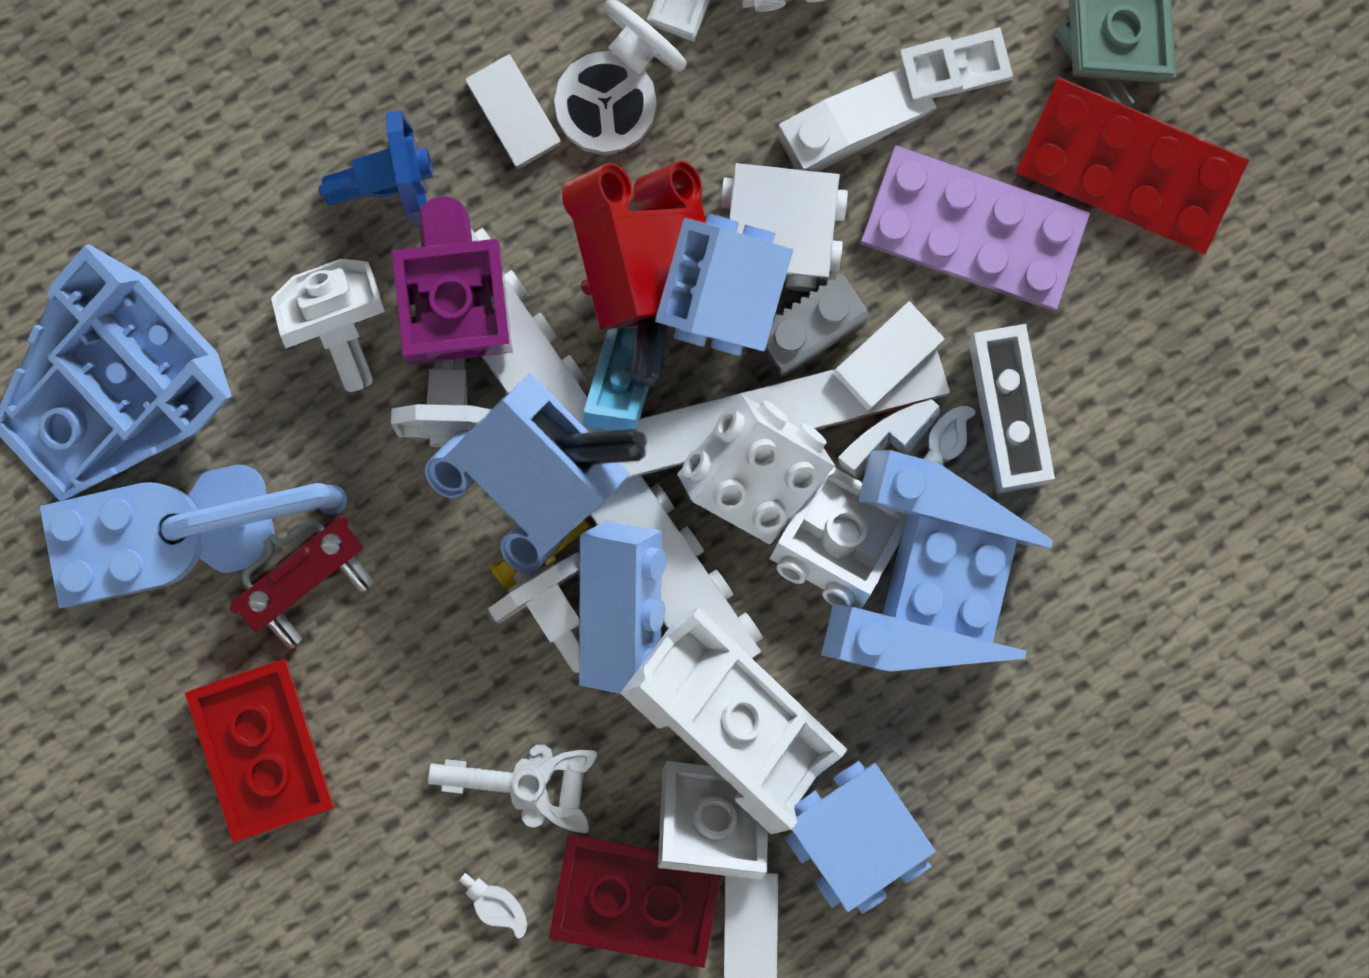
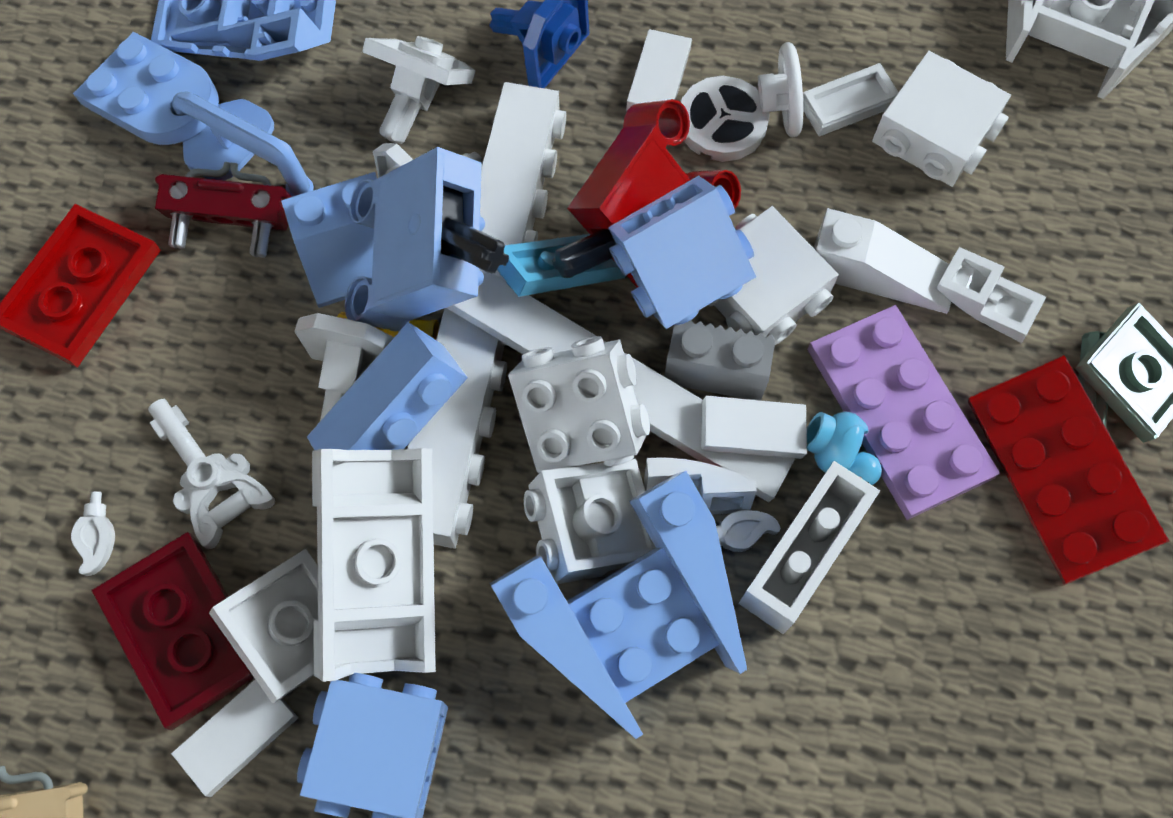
camera: 45 degrees right, 15 degrees down
magenta brick [392,196,513,365] -> none
none -> light blue slope [281,172,377,308]
none -> medium azure animal [807,411,882,485]

